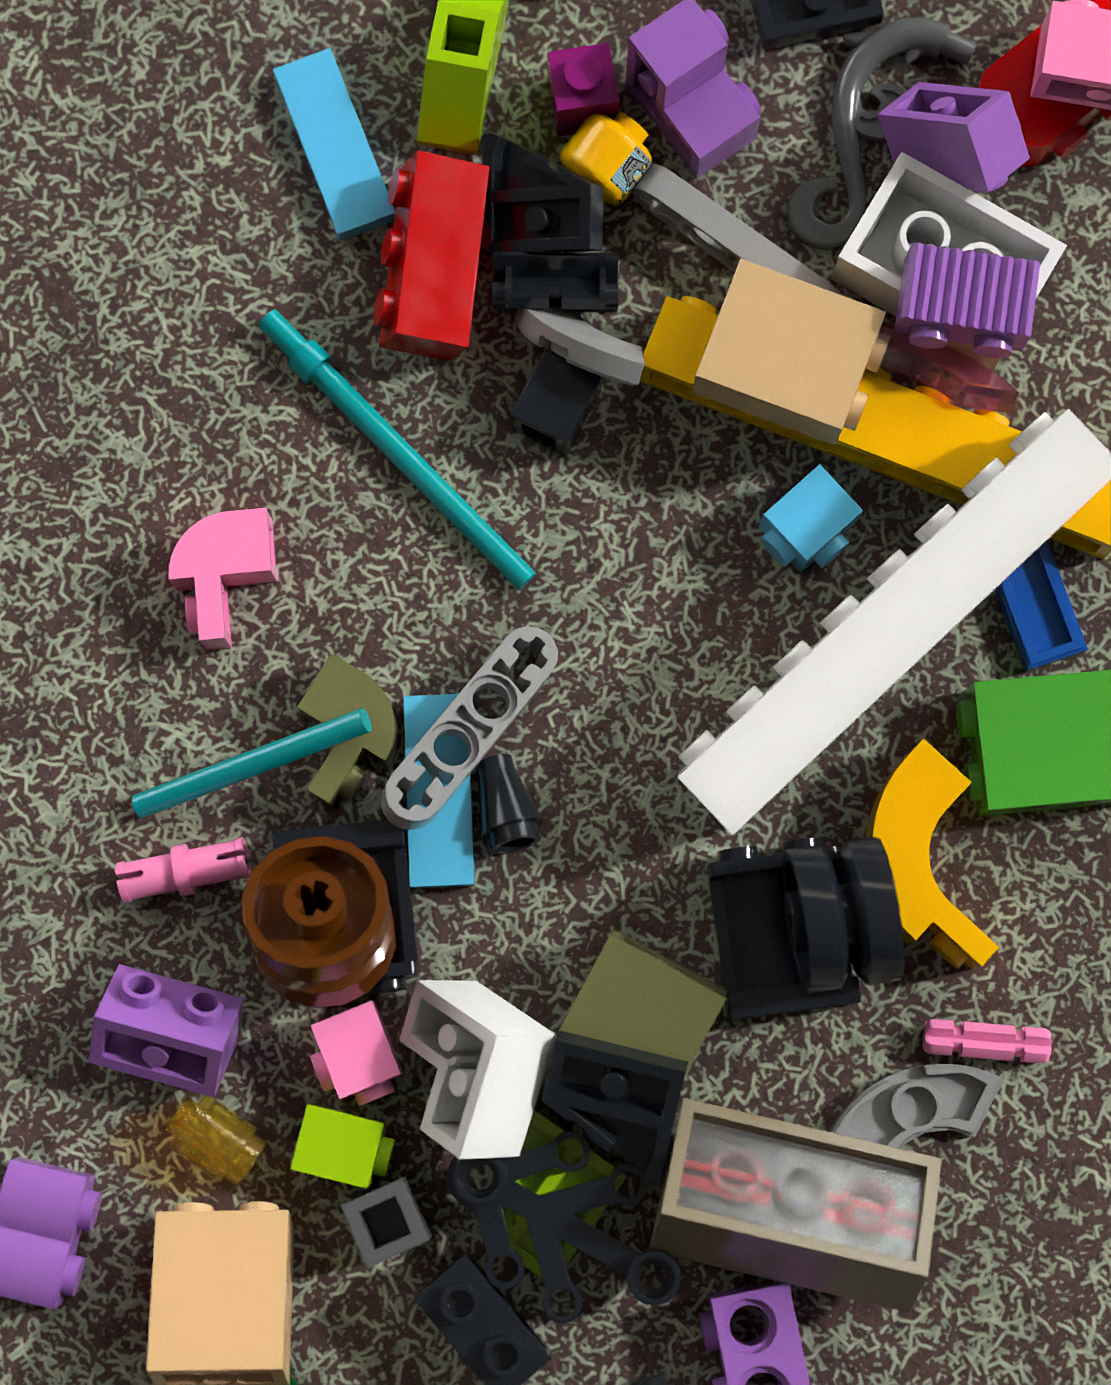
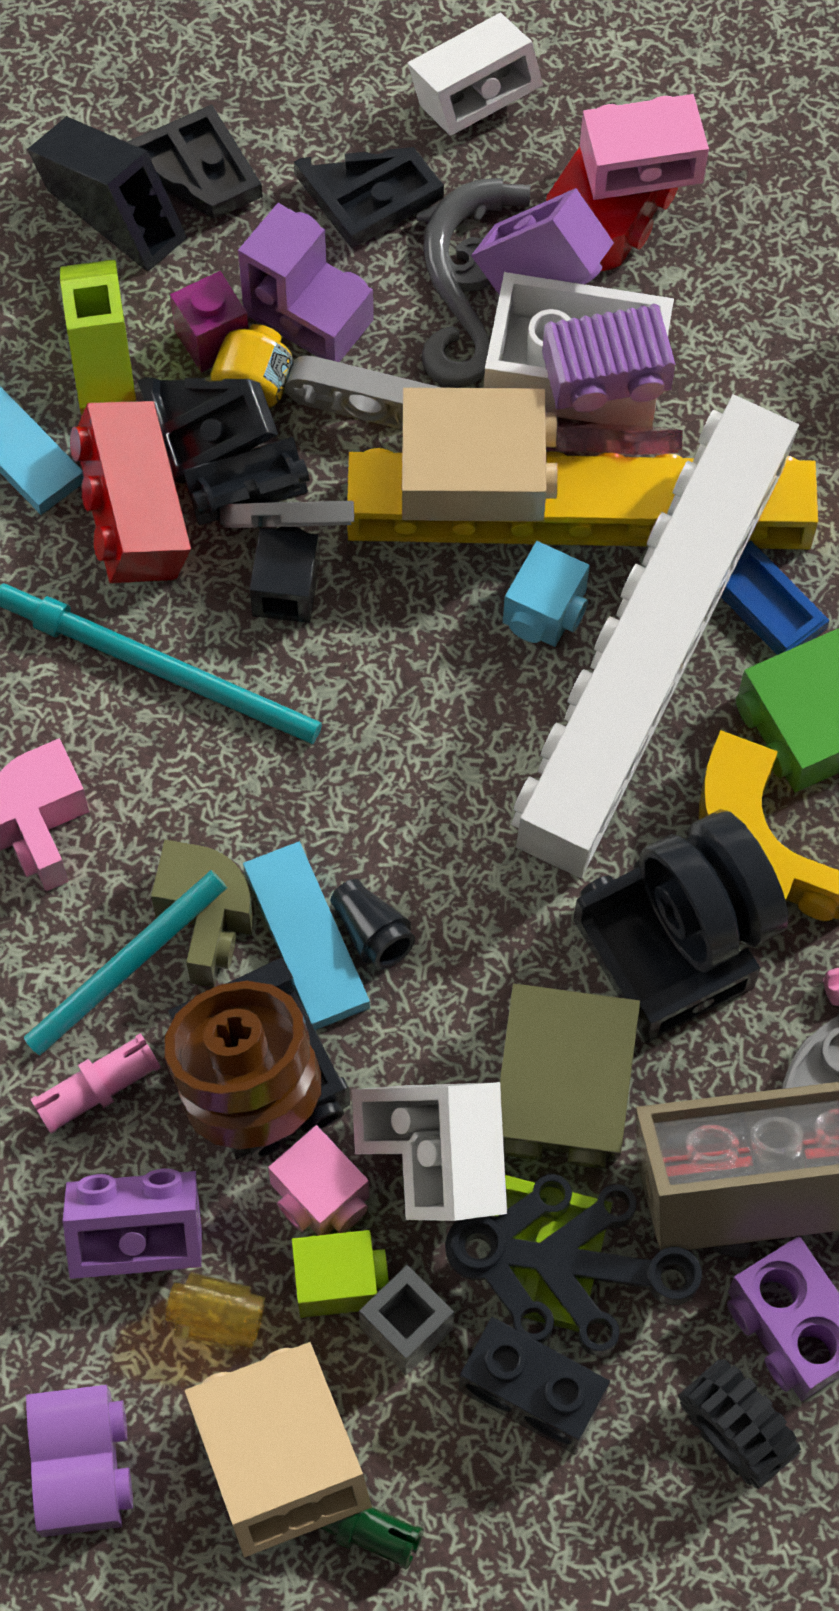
camera: 20 degrees left, 15 degrees down
light grey beam [381,626,558,830] -> none
black wing [542,1030,688,1187] -> none

